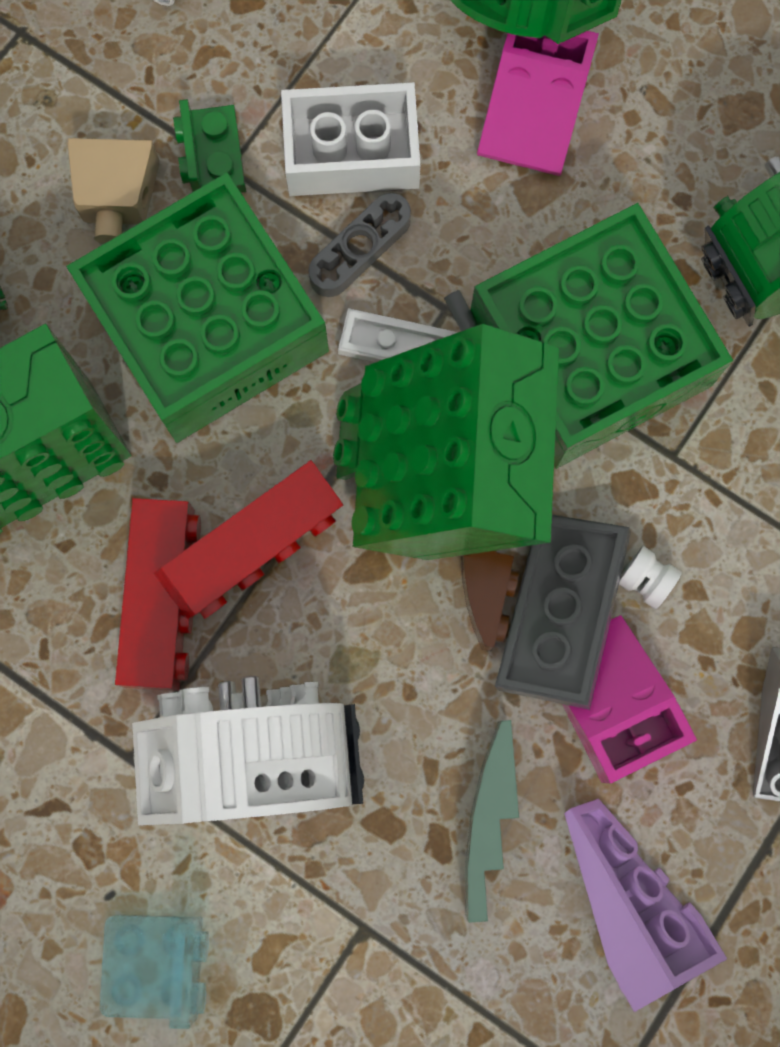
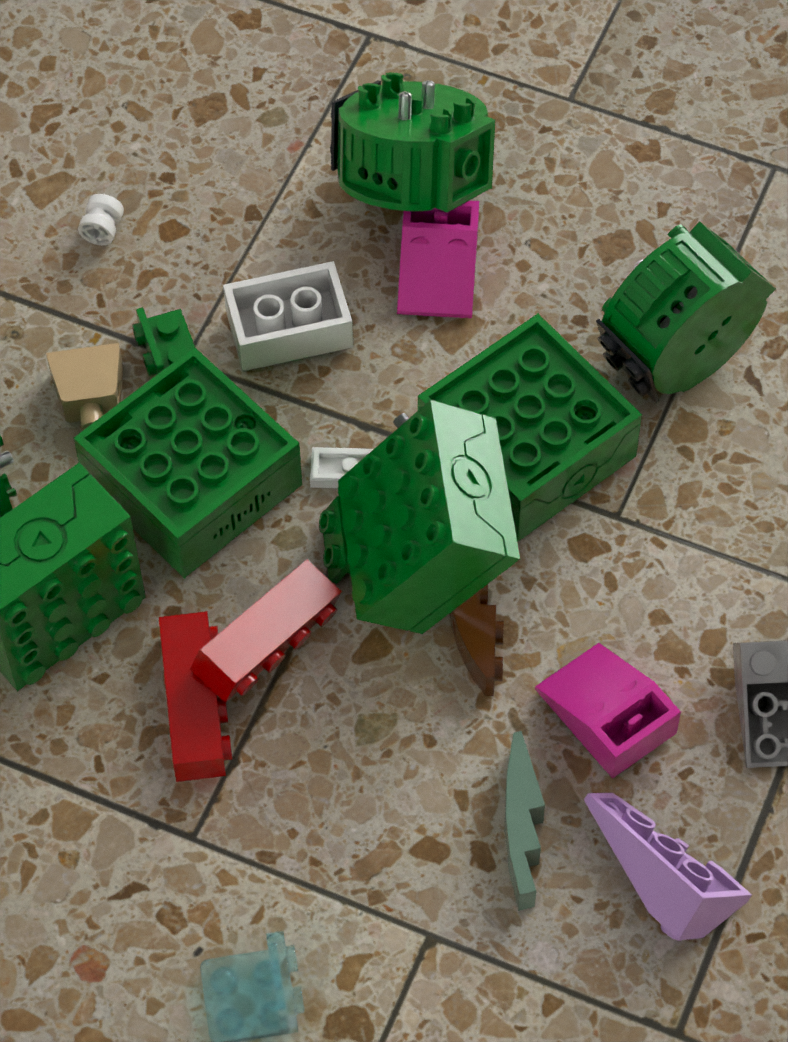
camera: 10 degrees left, 20 degrees down
white piece [132,676,364,825] -> none
dark grey beam [308,193,411,297] -> none
dark grey tile [495,515,631,710] -> none
white wheel [619,546,682,610] -> none

